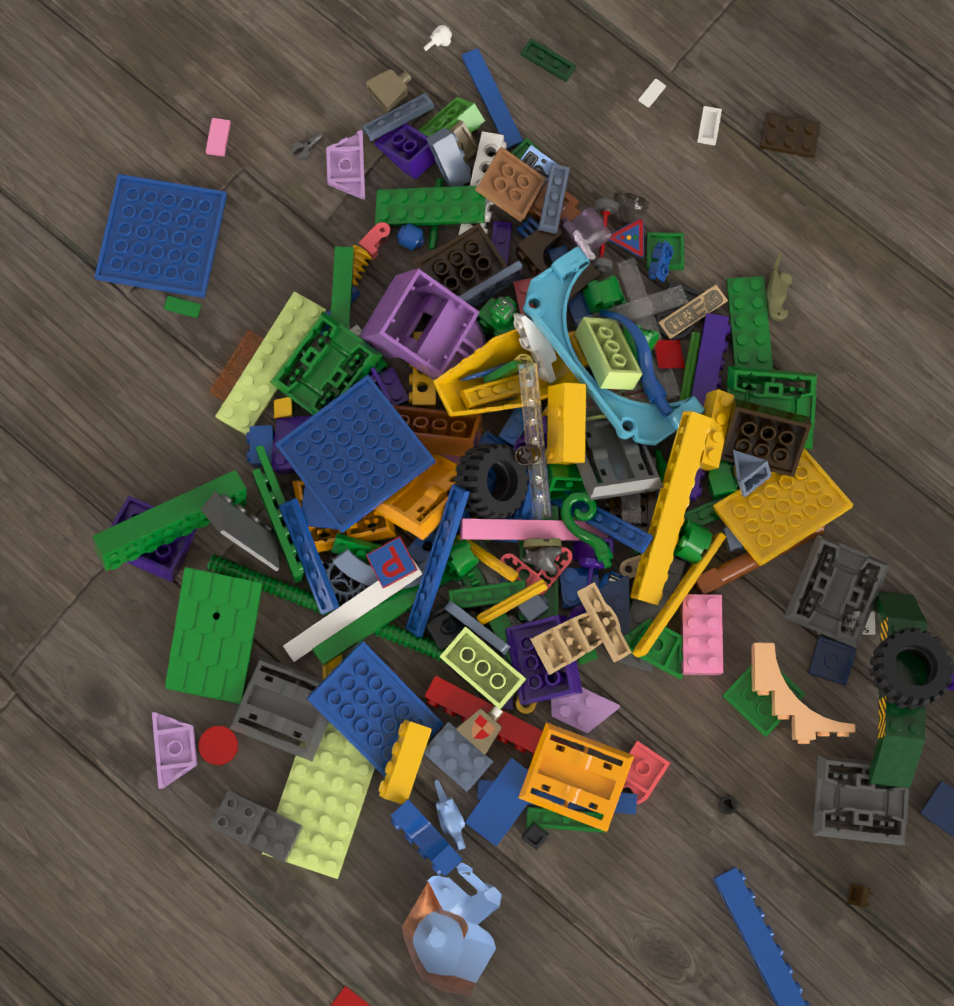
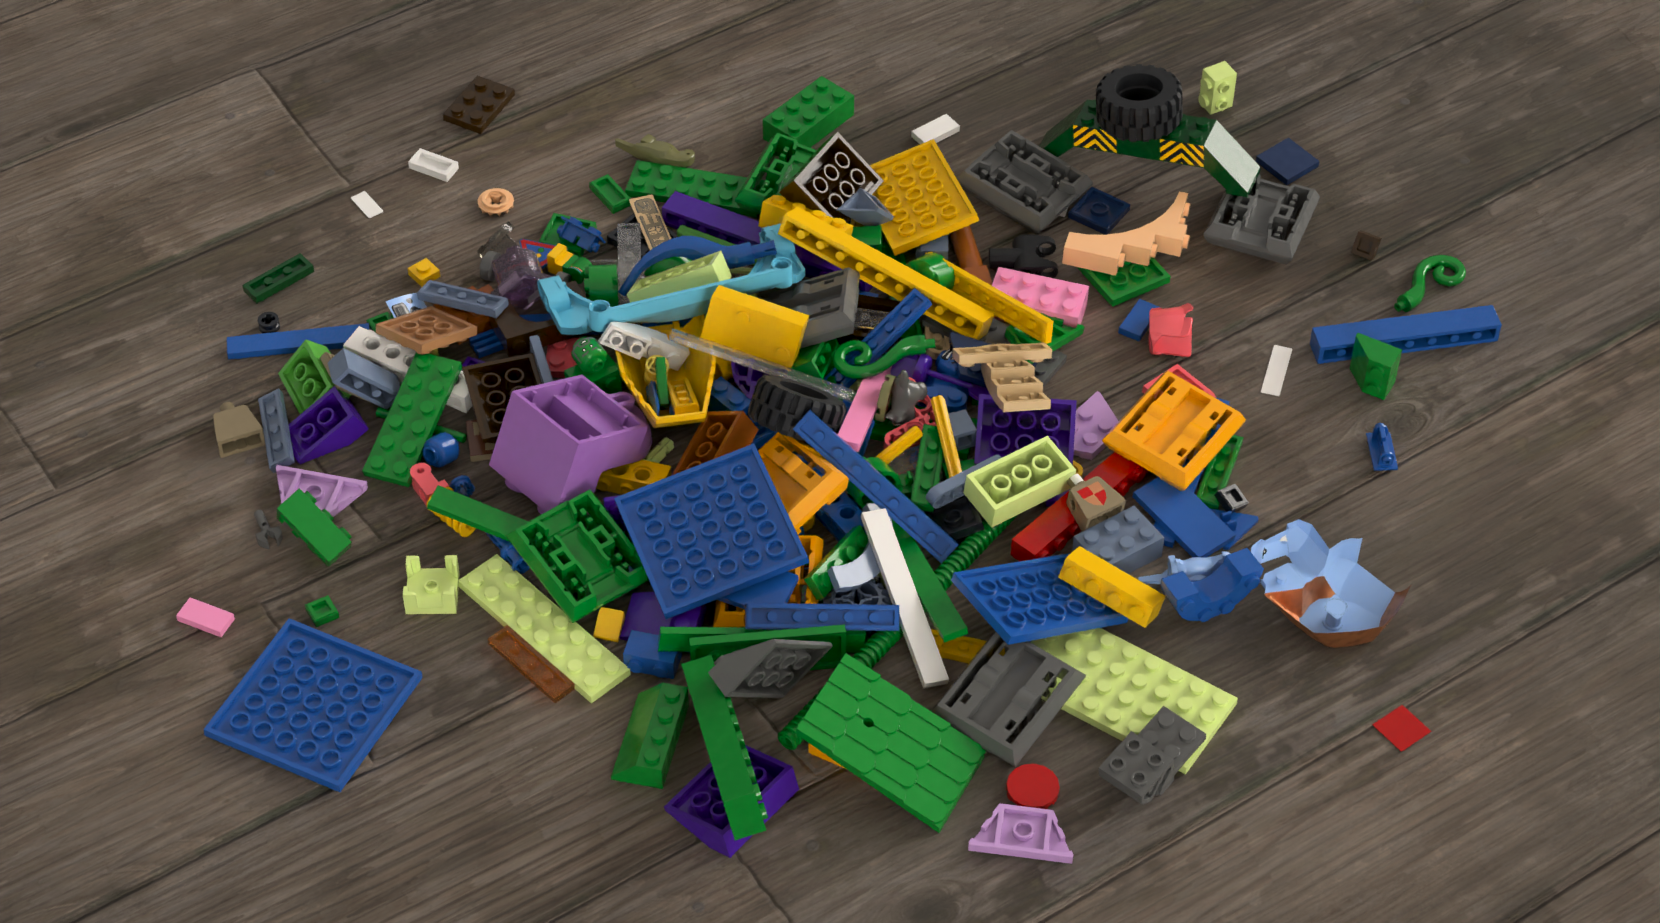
camera: 75 degrees left, 30 degrees down
green sticker [164,296,202,318] -> none
blue piece [366,536,418,589] -> none
white piece [423,25,452,51] -> none
dark brown wheel [515,444,541,466] -> none
black bush [718,796,737,815] -> none
none -> black bush [257,312,280,333]
none -> green wedge [277,488,352,567]
none -> green tile [305,595,339,628]
none -> yellowish green panel [403,555,460,614]
none -> yellow plate [408,258,441,287]
none -> blue bush [450,475,475,497]
none -> light nougat gear [478,188,514,217]
none -> leg [547,243,592,284]
none -> green tile [589,174,631,214]
none -> green slope [611,682,689,789]
none -> green brick [763,76,854,148]
none -> white tile [911,114,960,144]
none -> black connector [989,235,1058,278]
none -> blue tile [1118,299,1160,341]
none -> coral piece [1149,303,1193,357]
none -> blue piece [1209,508,1259,550]
none -> white sticker [1261,345,1292,396]
none -> green slope [1350,333,1402,400]
none -> blue hinge [1366,423,1398,471]
none -> green plant [1394,255,1466,312]

